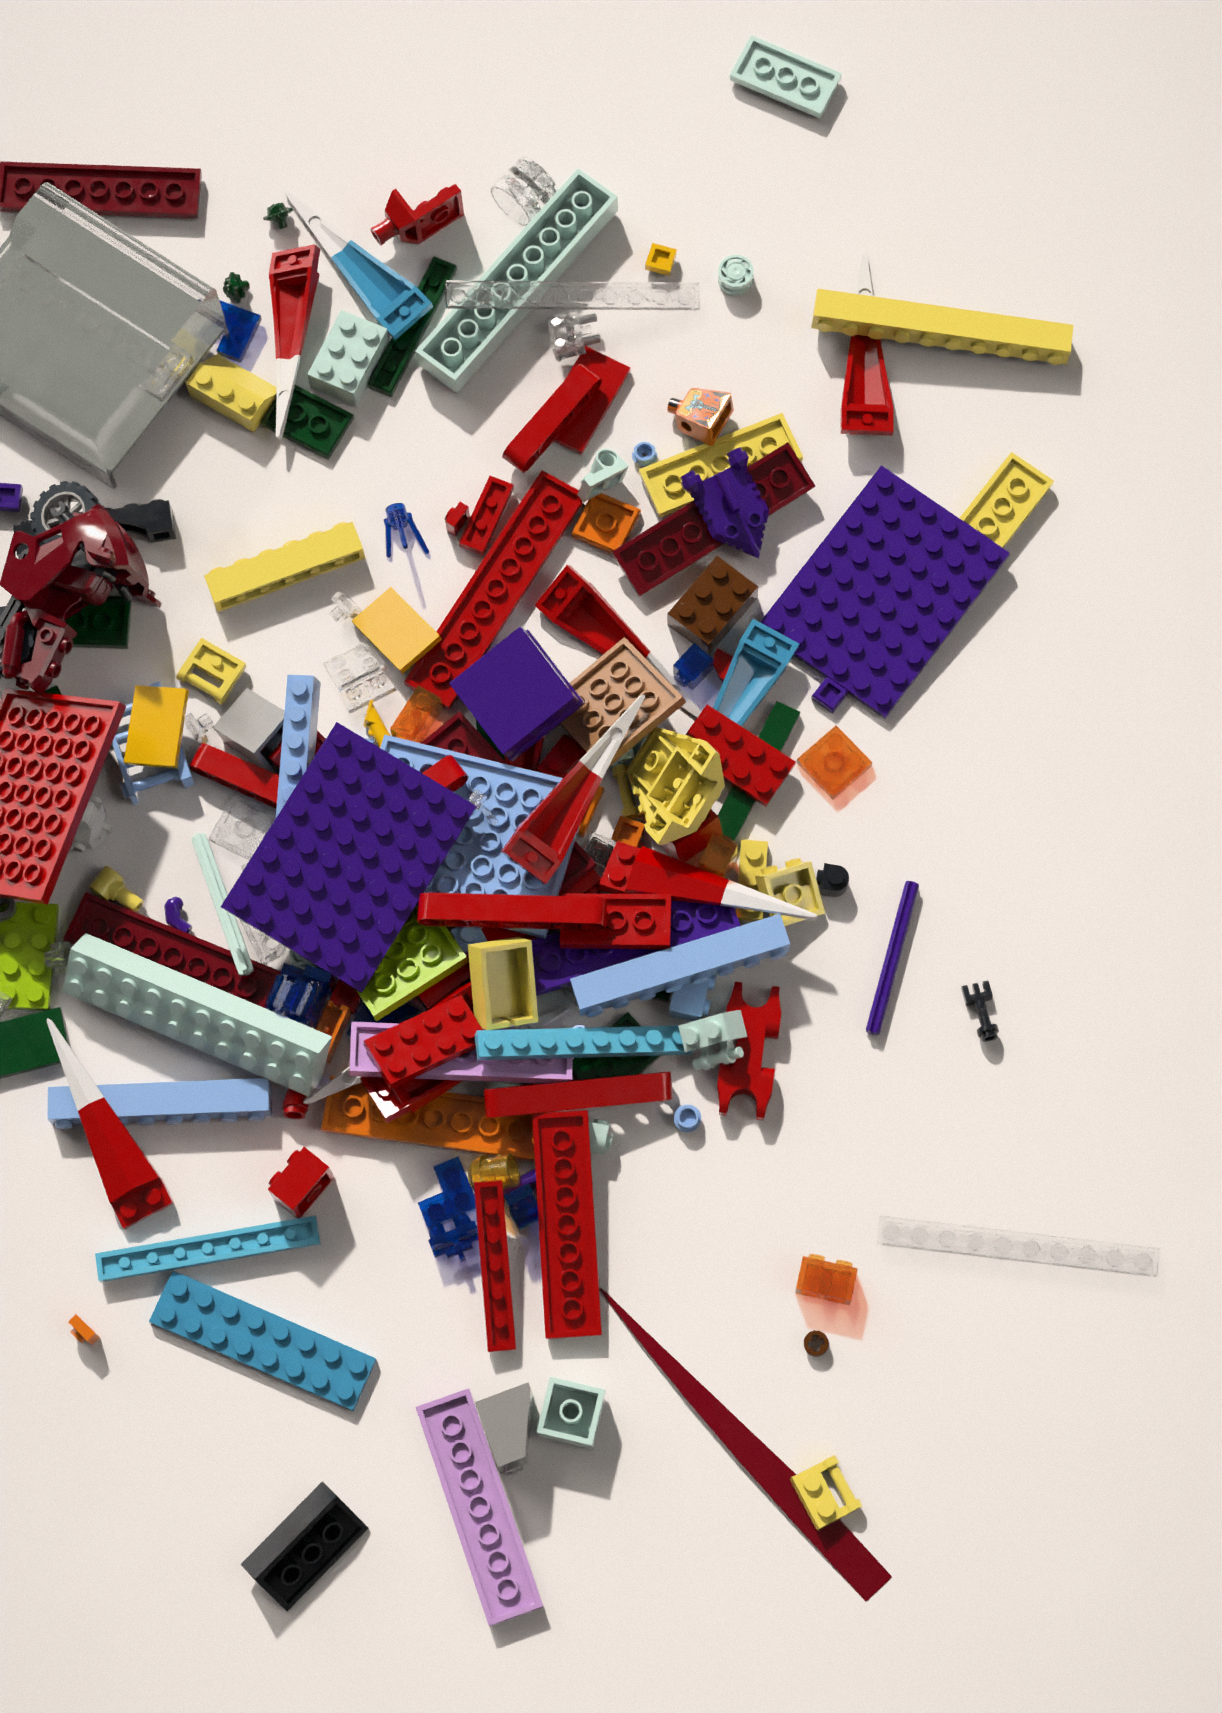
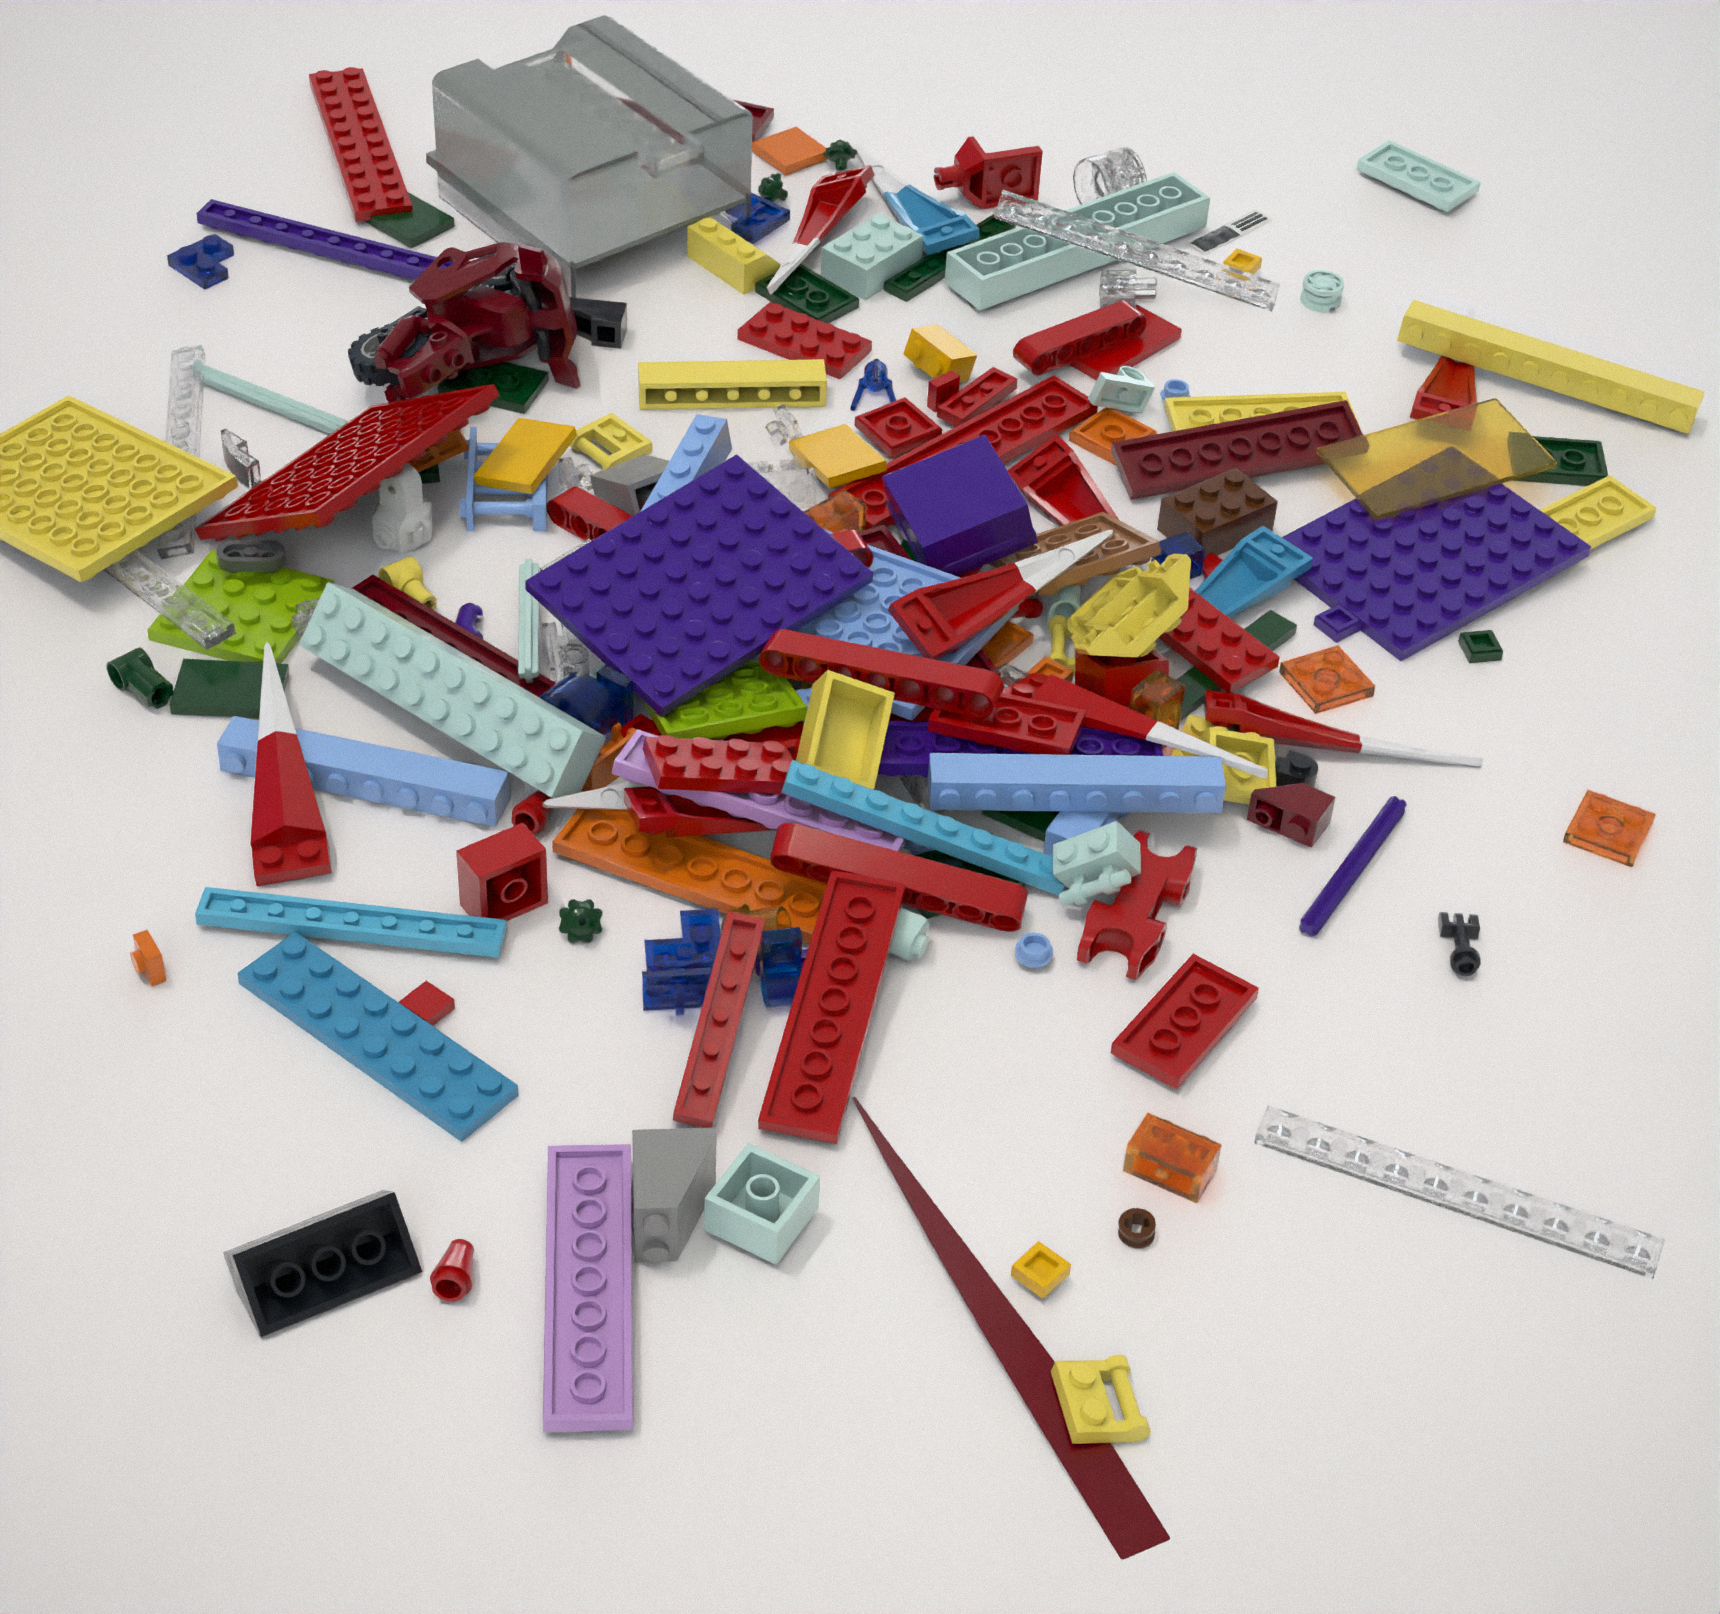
camera: 10 degrees right, 30 degrees down
clear hand [469,789,498,825] -> none
orange torso [667,388,734,446] -> none
dark purple shield [680,447,769,559] -> none
none -> red tile [399,980,455,1026]
none -> red cone [430,1239,474,1302]
none -> dark green plant [559,899,603,943]
none -> red plate [737,302,872,379]
none -> orange tile [752,126,829,175]
none -> red plate [854,397,942,458]
none -> yellow brick [903,324,977,383]
none -> yellow plate [1010,1241,1071,1299]
none -> red plate [1110,953,1259,1090]
none -> sticker [1186,209,1273,255]
none -> red plate [1204,690,1483,767]
none -> dark red slope [1247,783,1336,848]
none -> clear yellow piece [1317,398,1558,520]
none -> dark green tile [1458,630,1503,663]
none -> dark green tile [1506,434,1608,486]
none -> clear orange plate [1563,789,1656,867]

